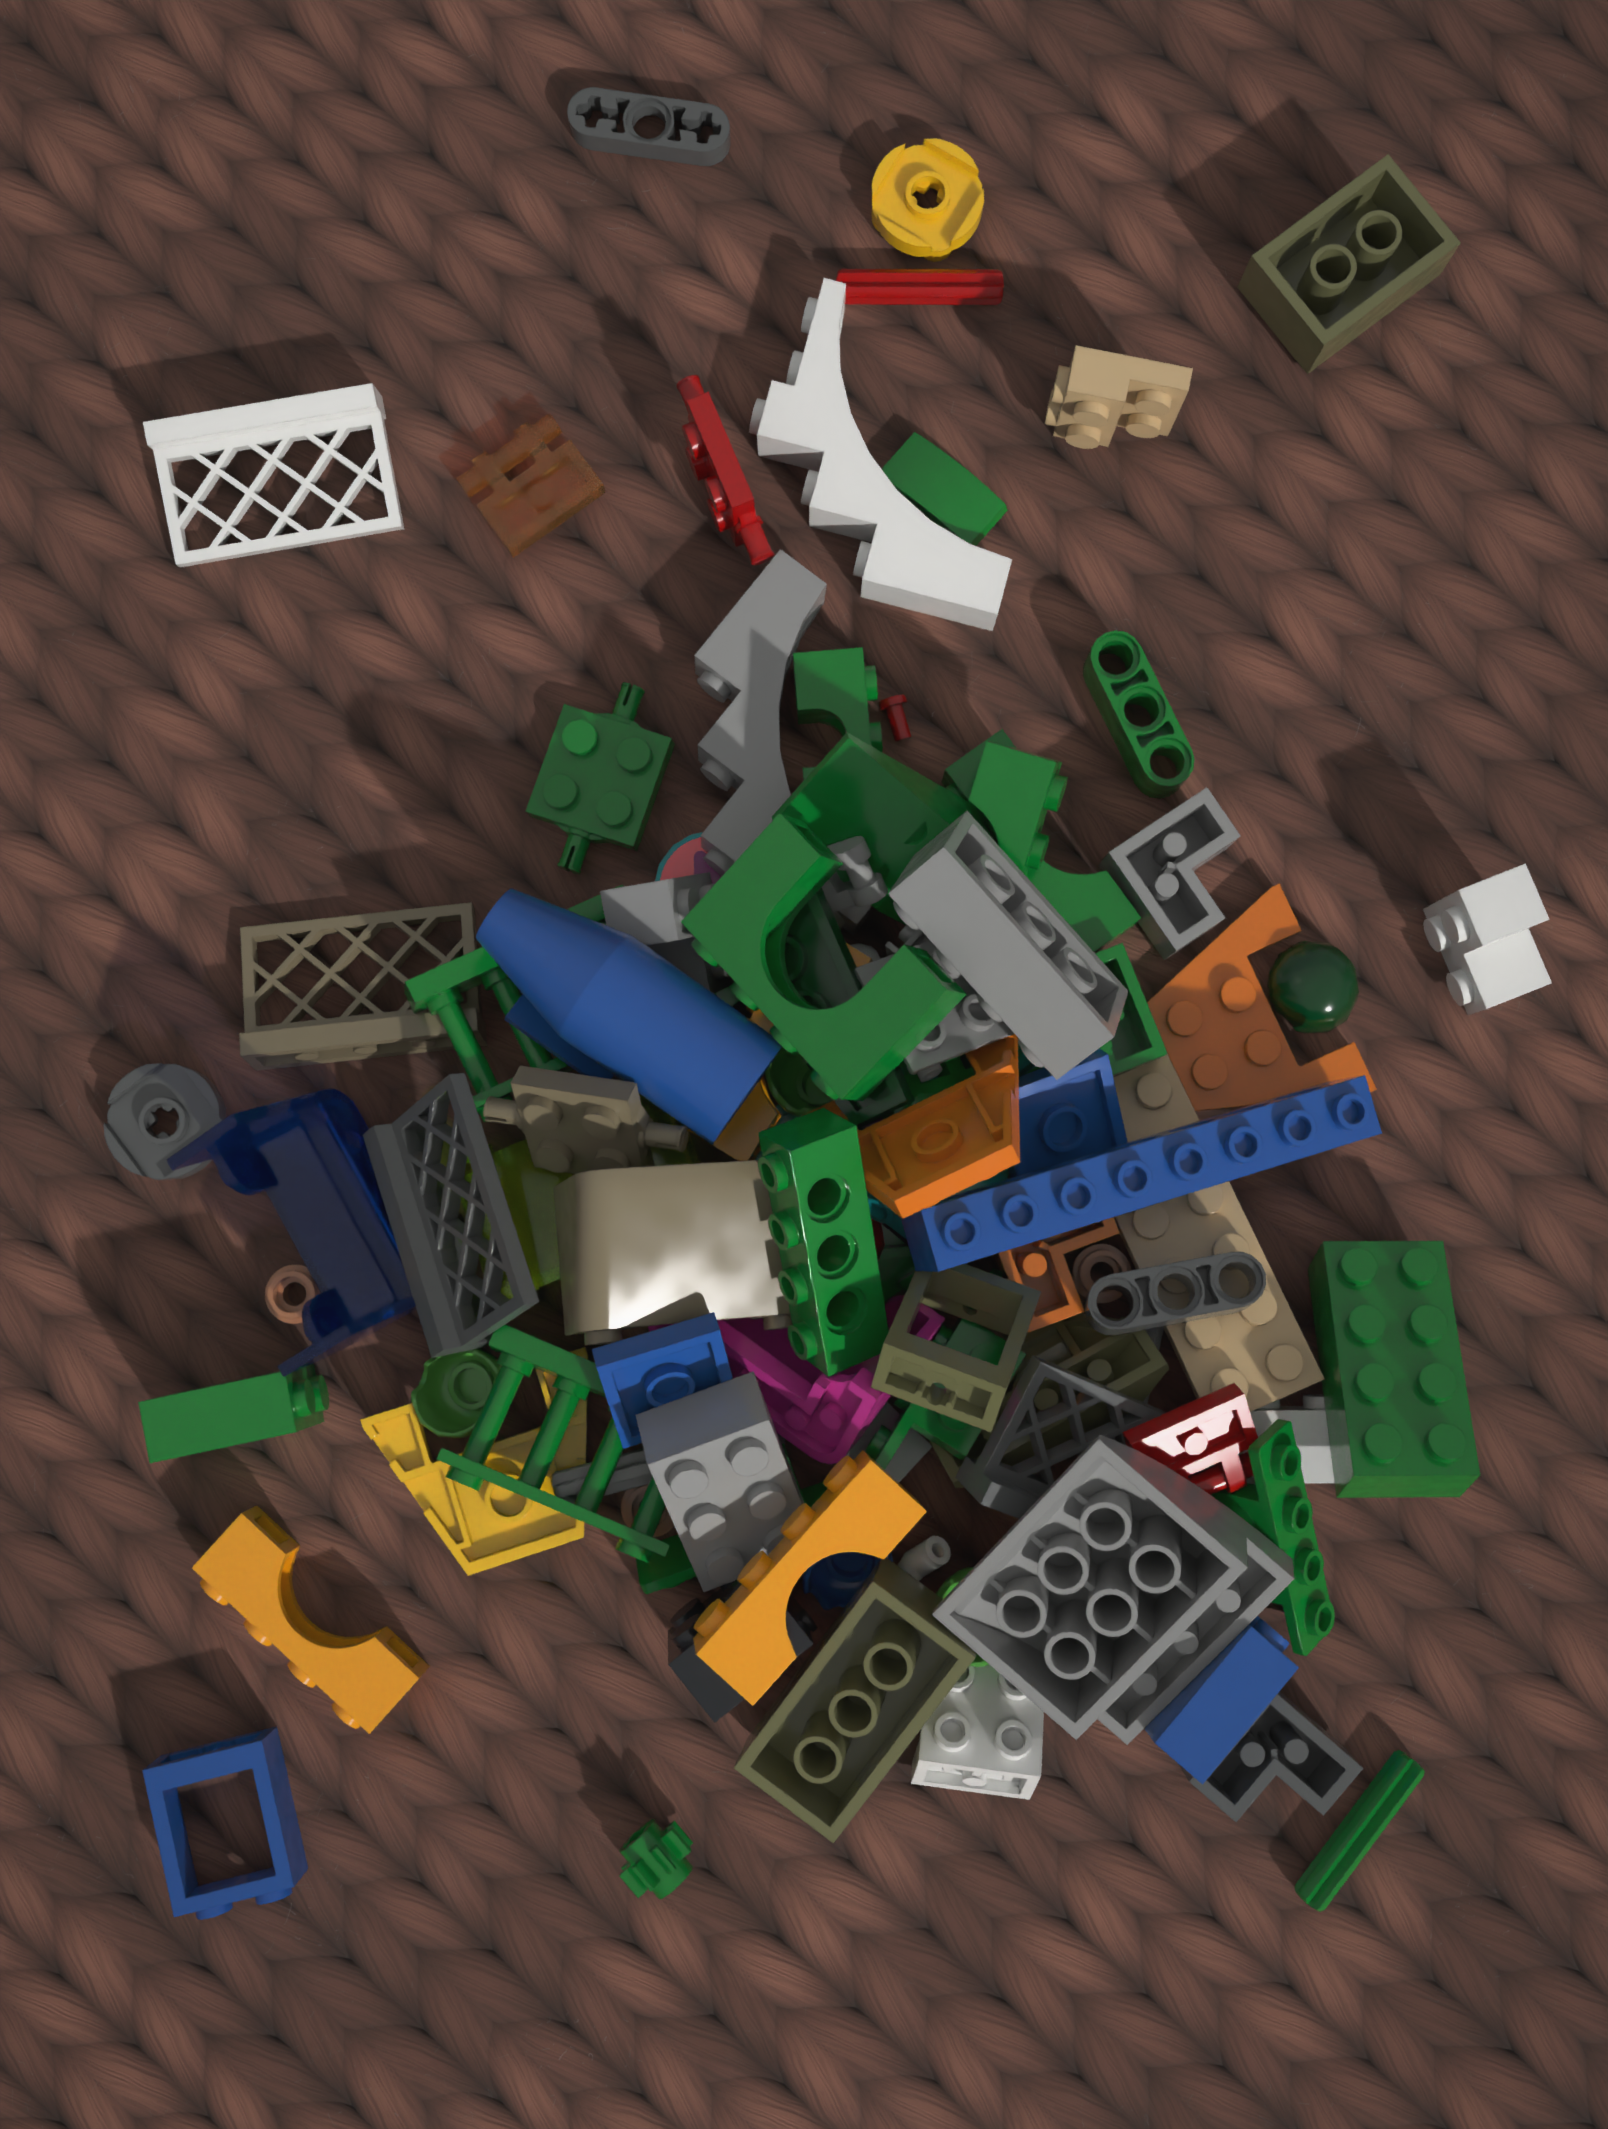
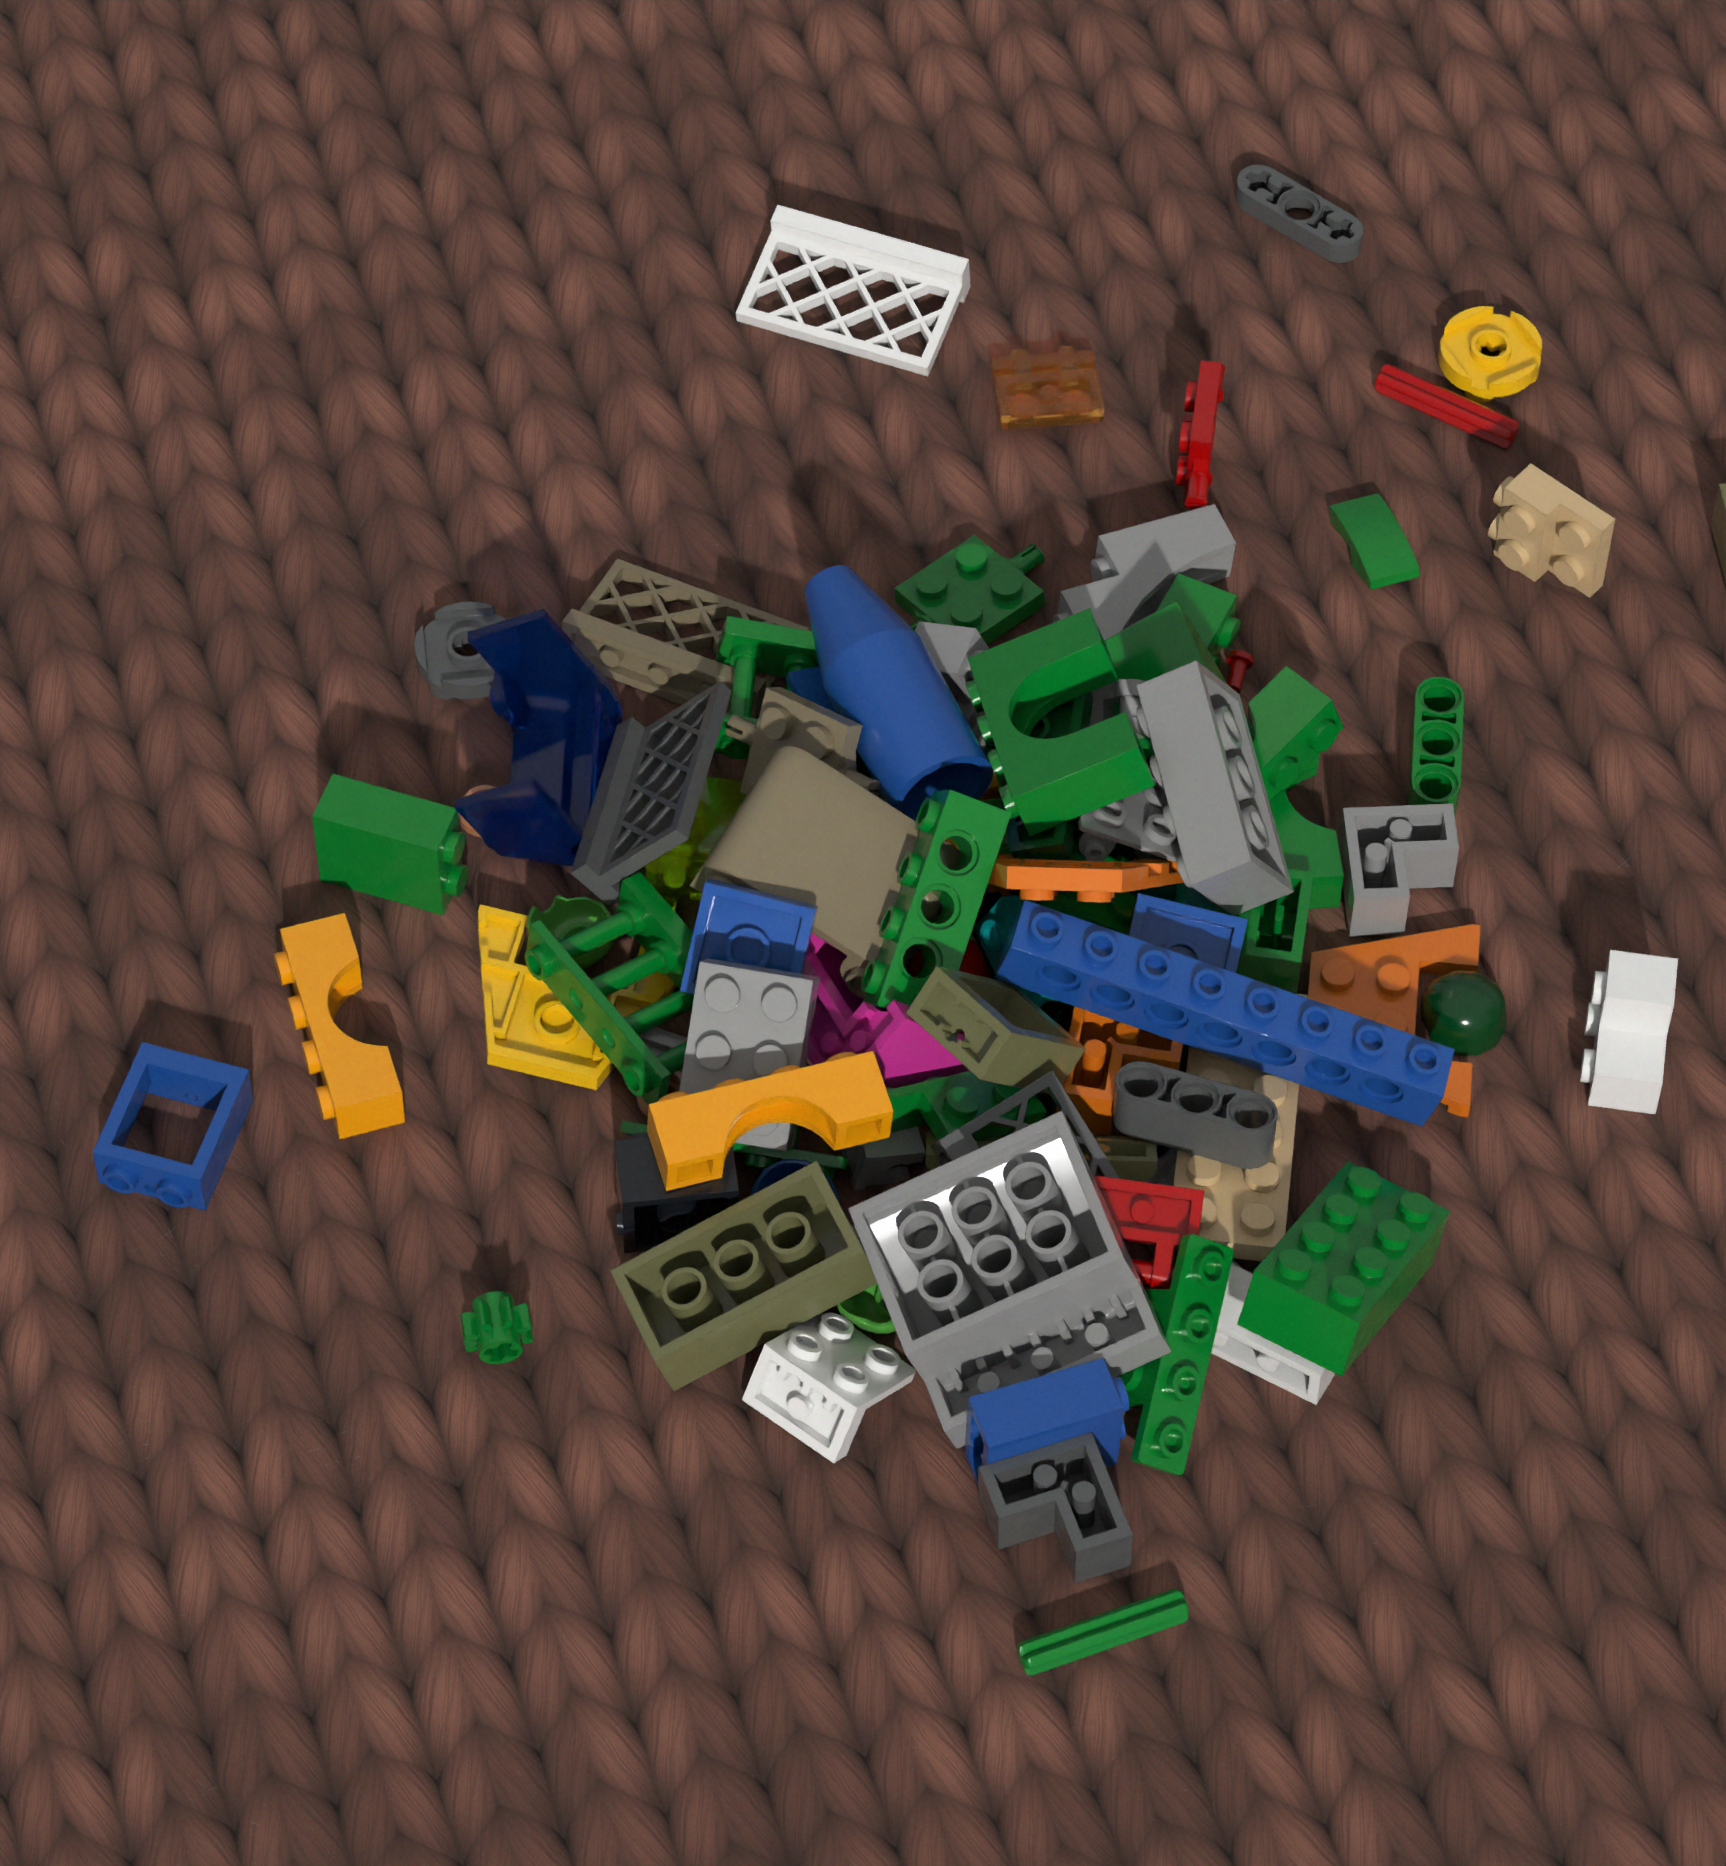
camera: 30 degrees right, 30 degrees down
white arch [749,278,1012,631] -> none

